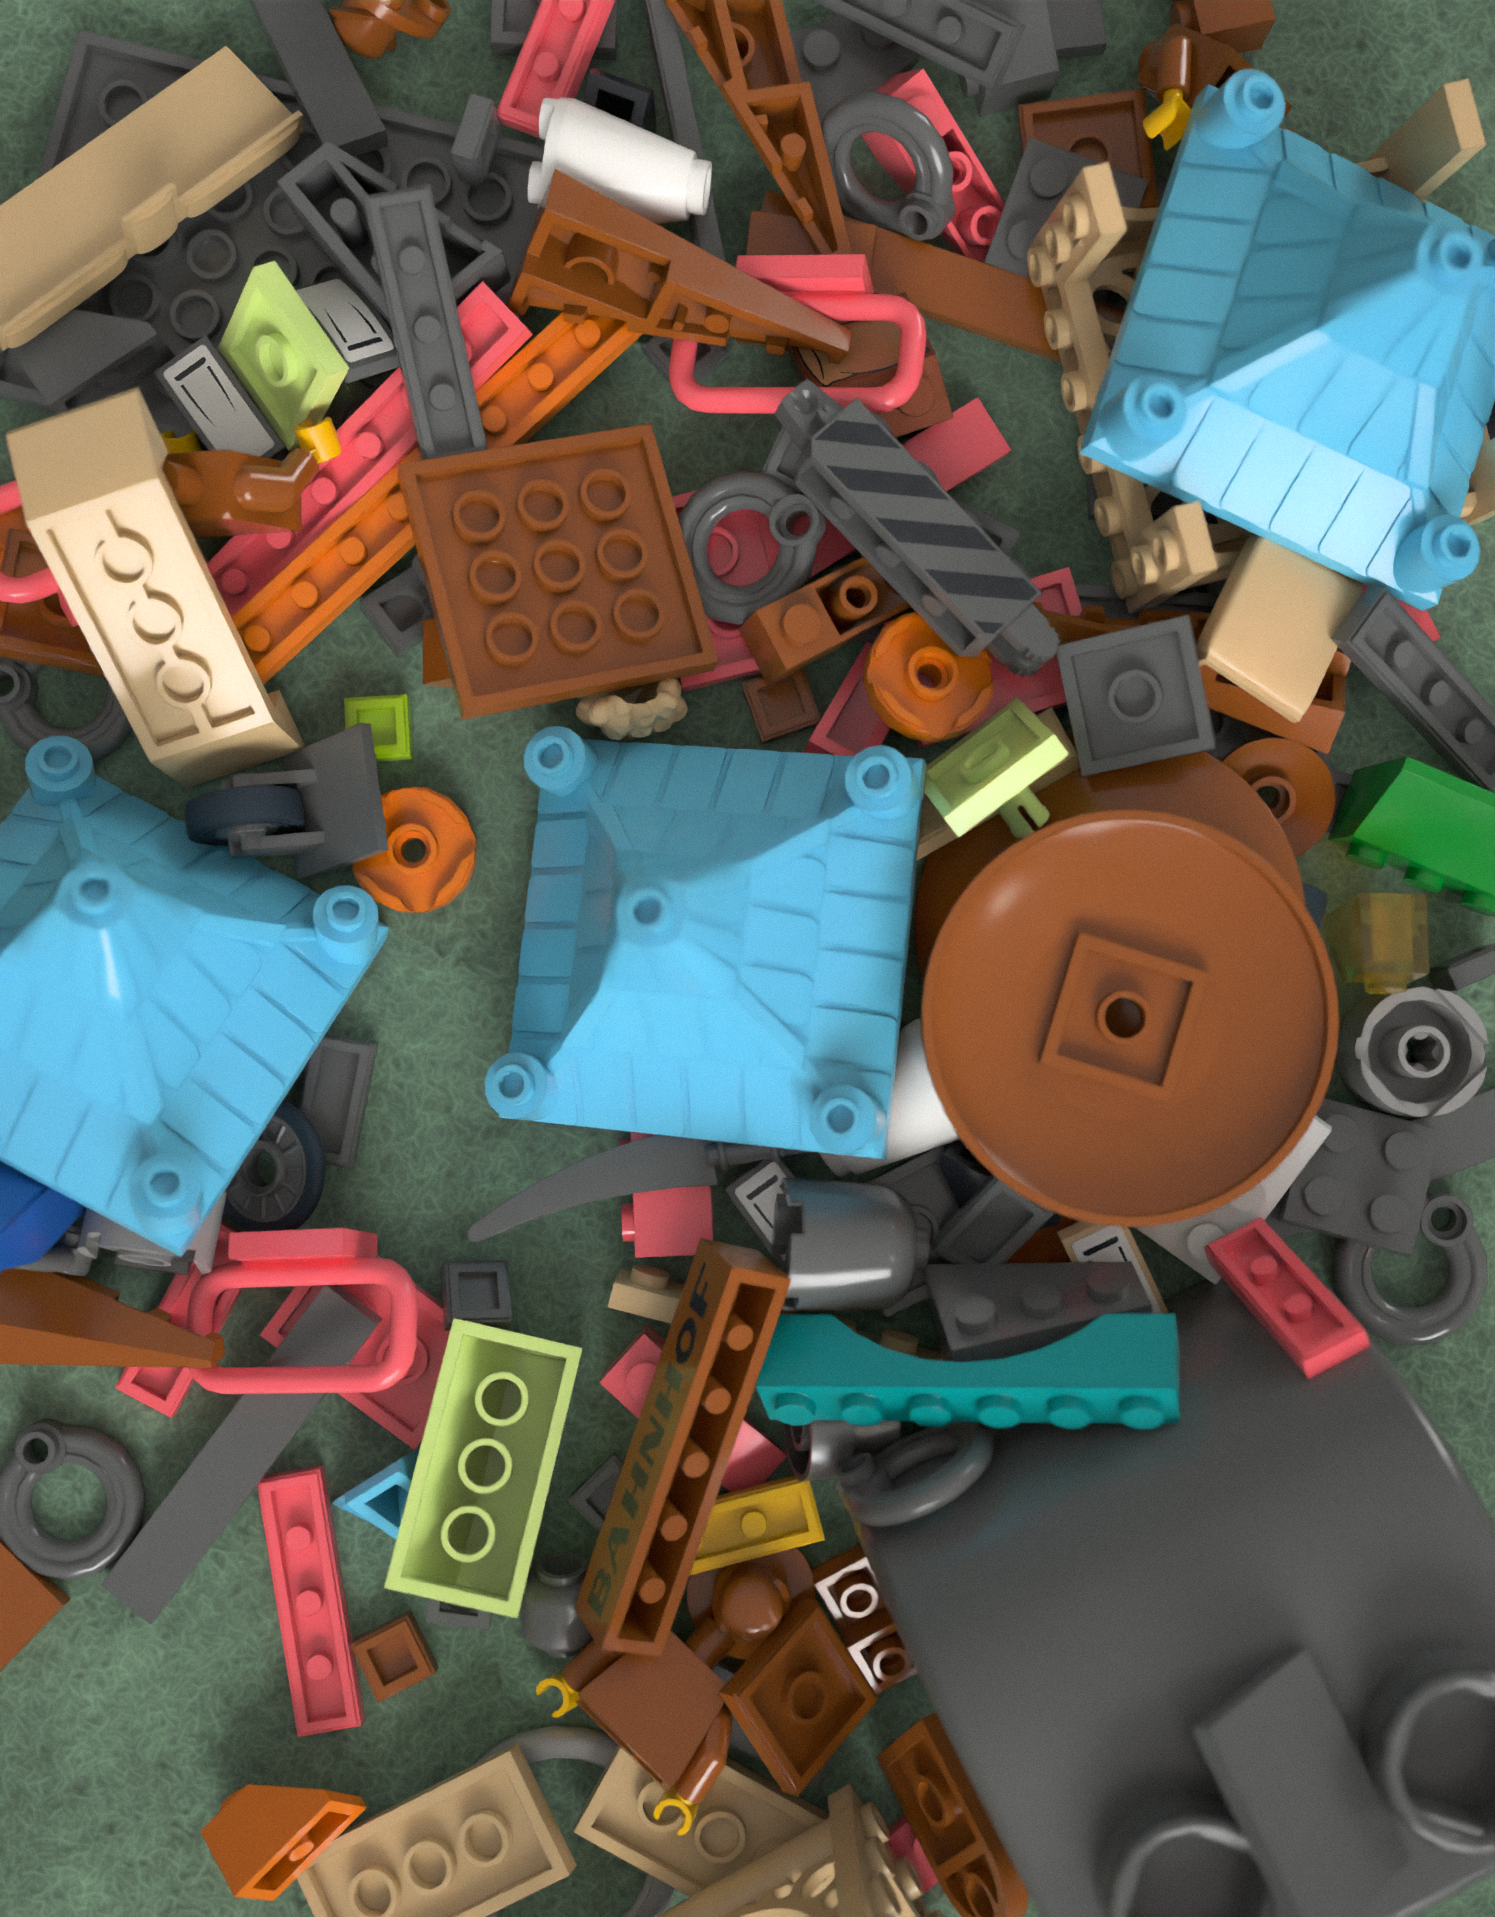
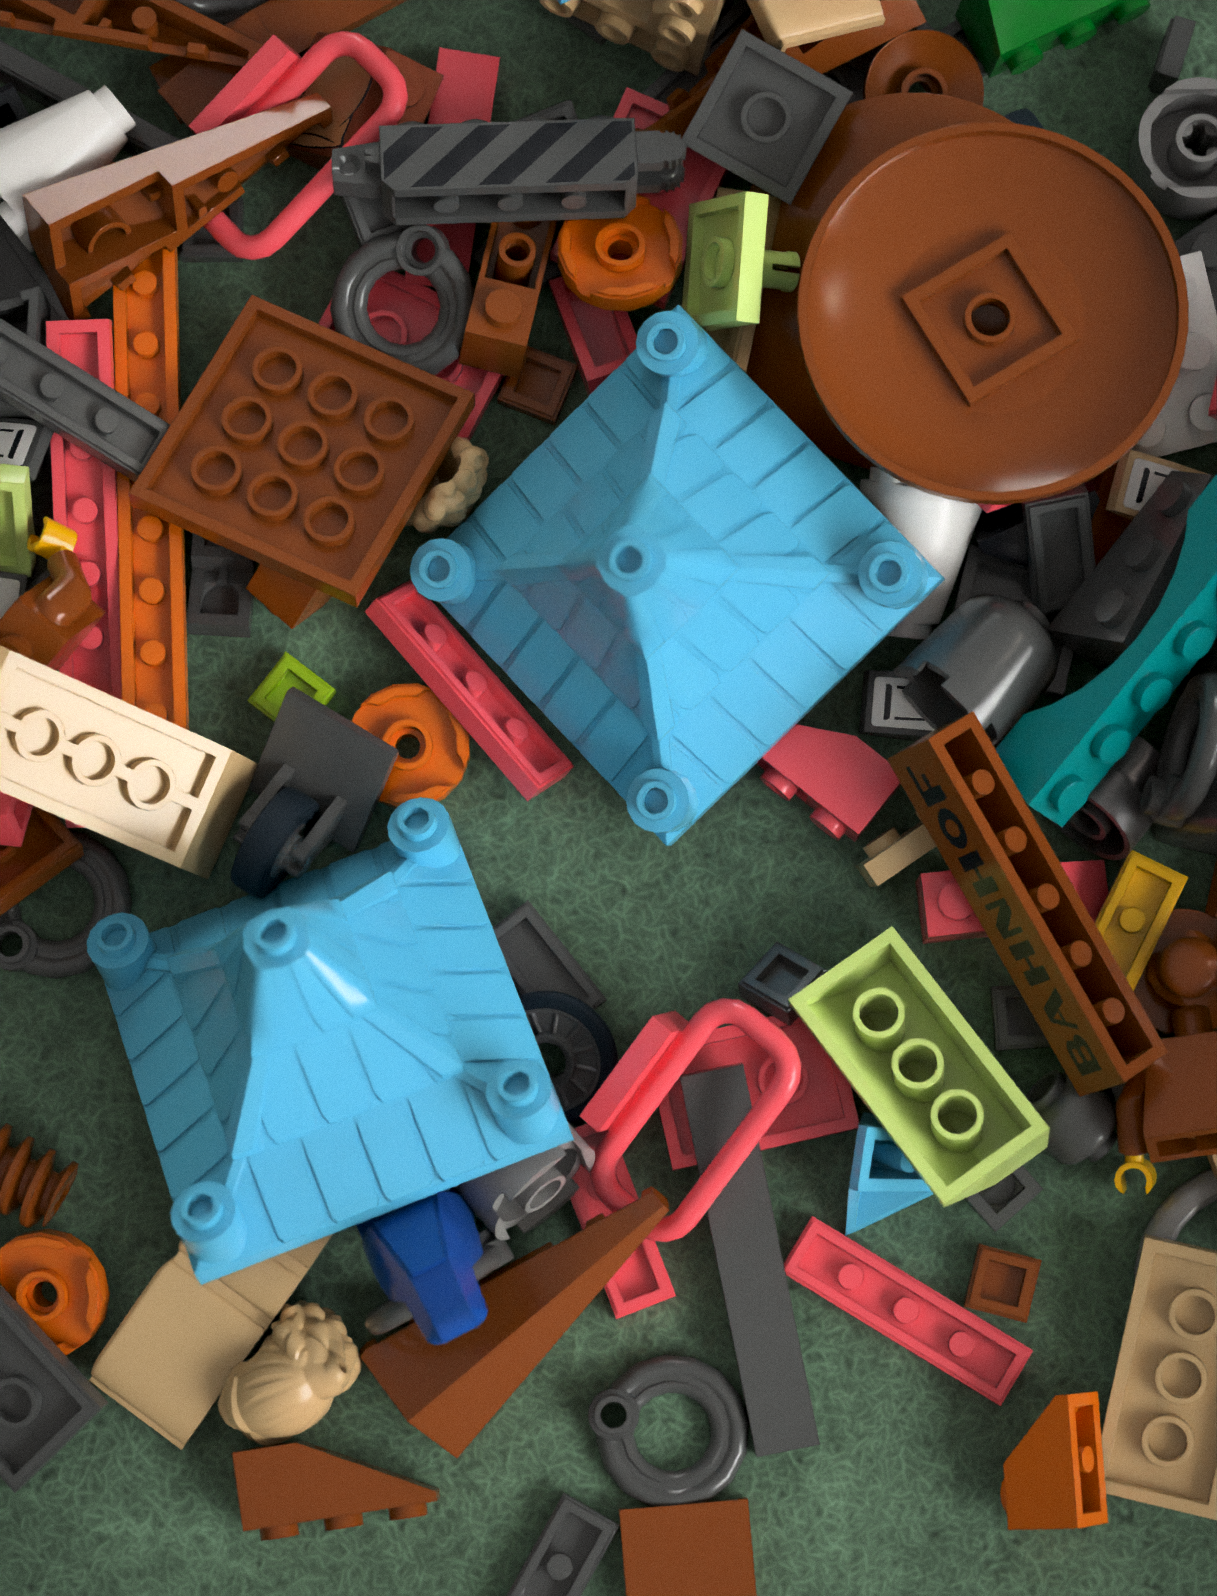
camera: 45 degrees left, 5 degrees down
dark grey sword [467,1135,811,1242] -> none
clear yellow slope [1323,893,1429,994] -> none
none -> coral tile [365,580,574,802]

